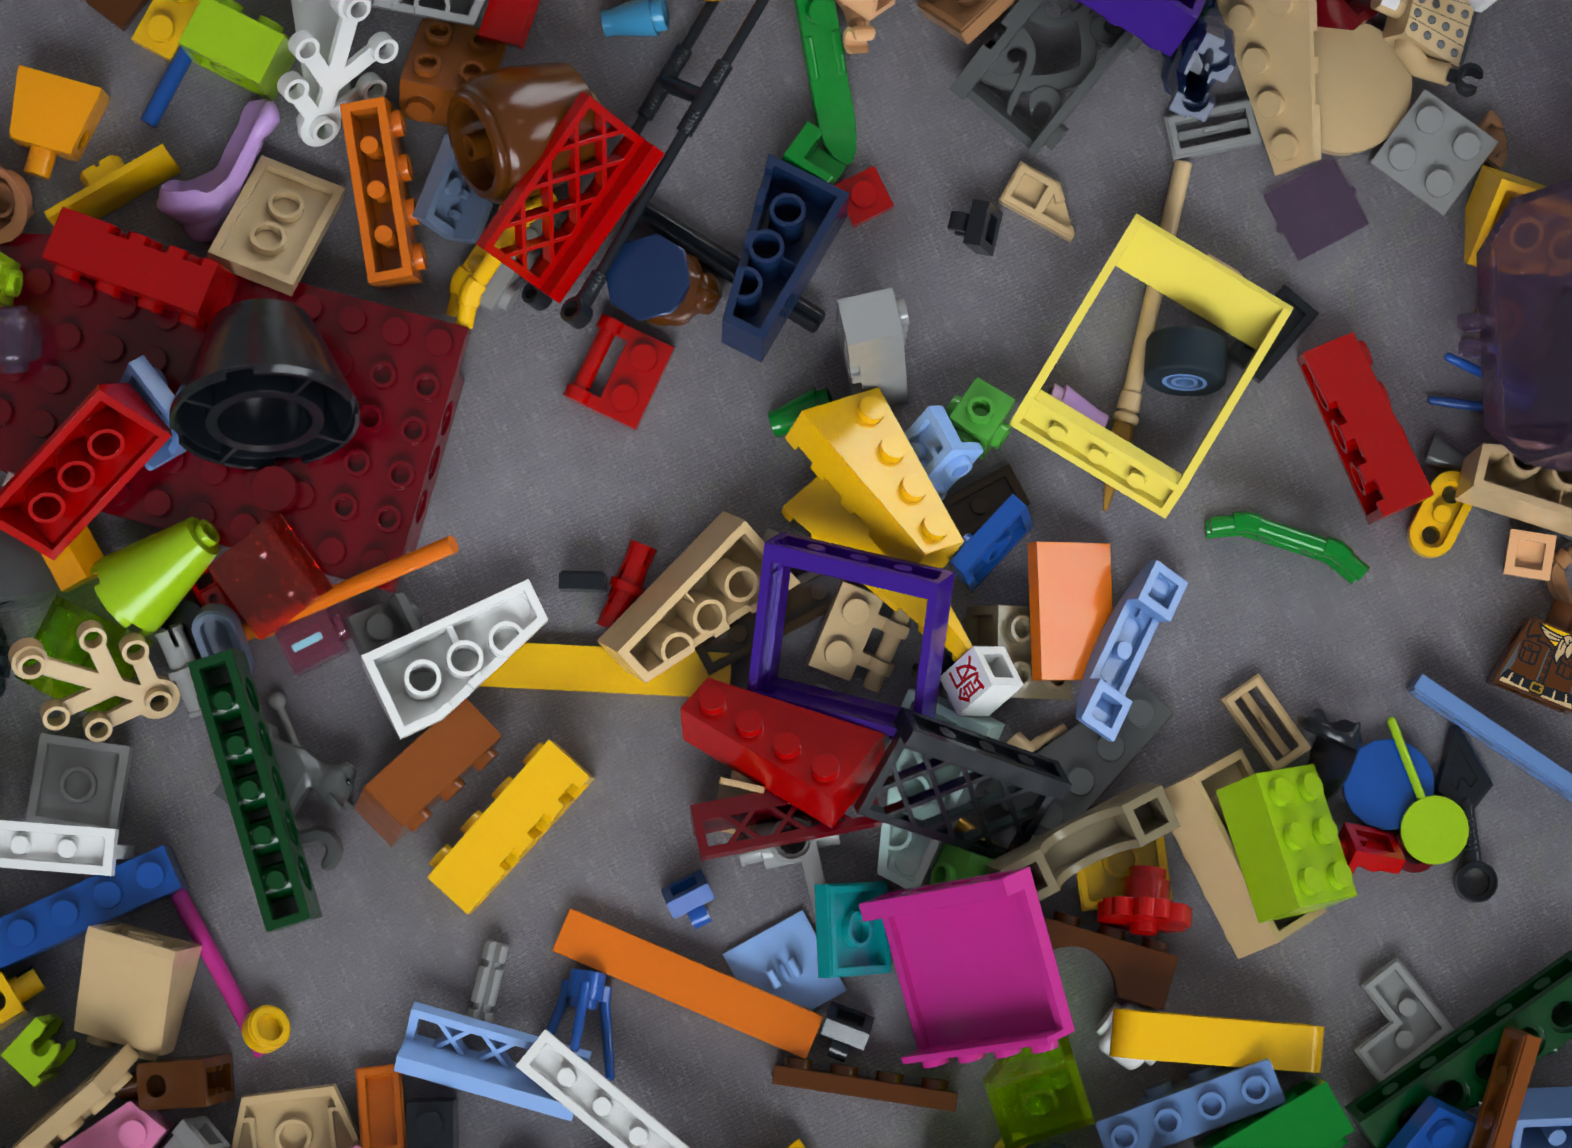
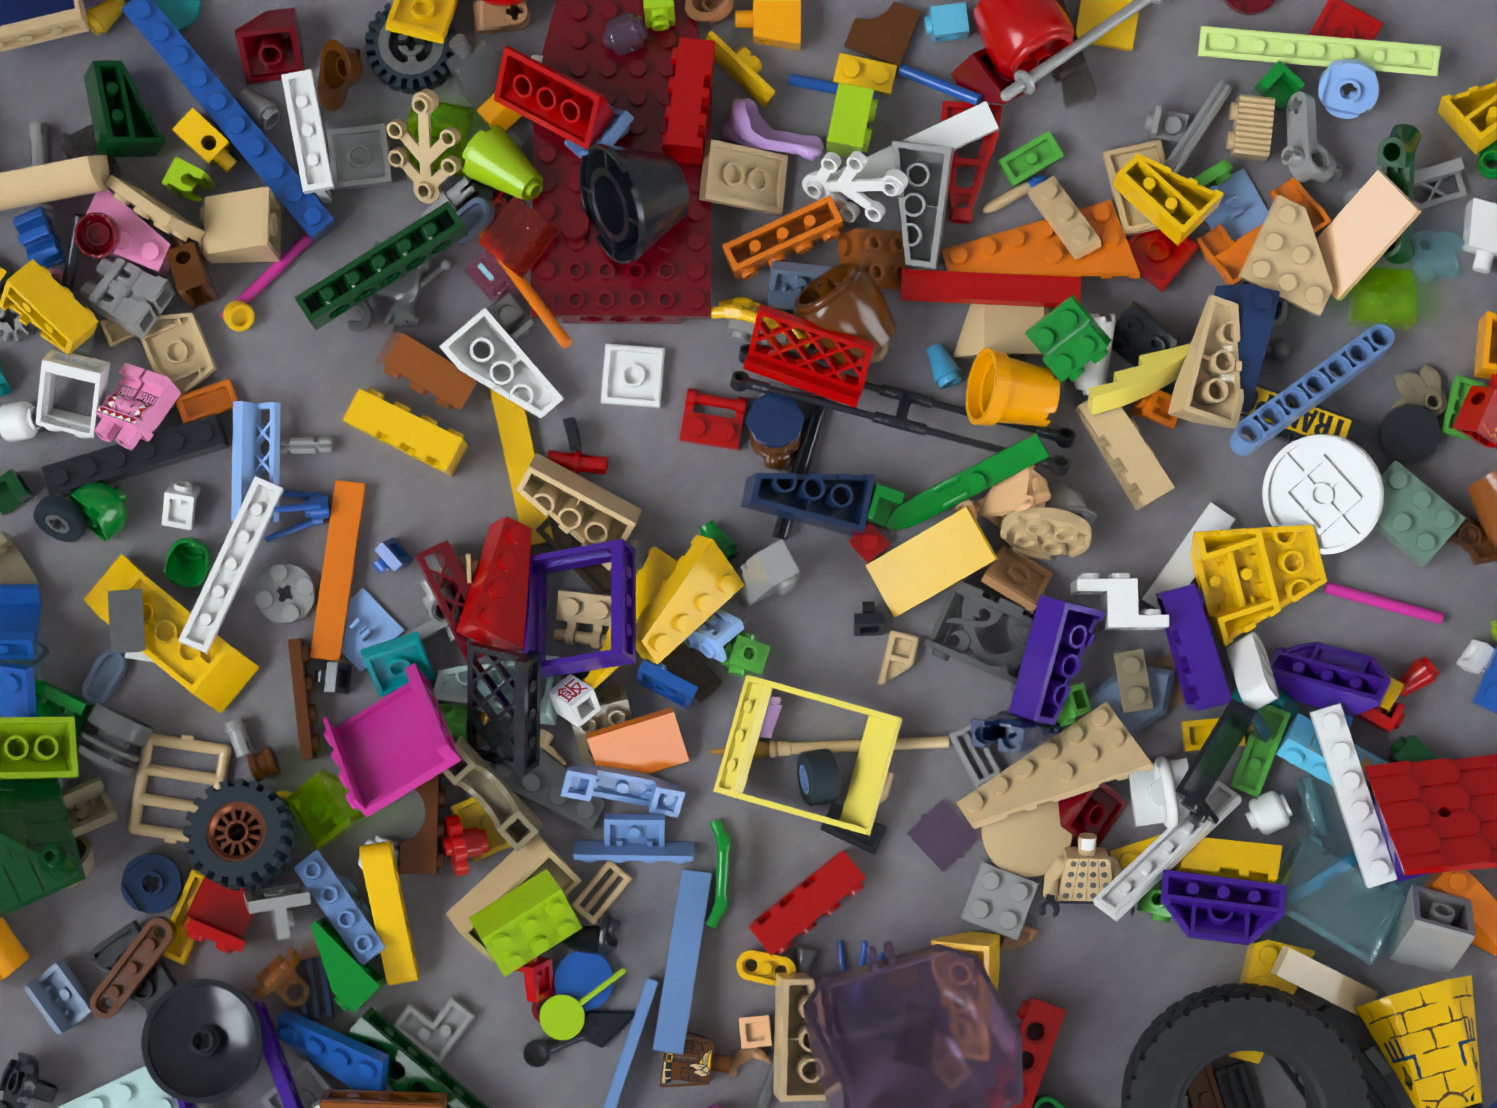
camera: 70 degrees right, 0 degrees up
none -> light grey plate [255,564,316,624]
none -> medium blue bracket [573,814,695,864]
none -> white tile [601,344,665,409]
none -> medium blue tile [653,869,712,1055]
none -> yellow tile [865,506,998,618]

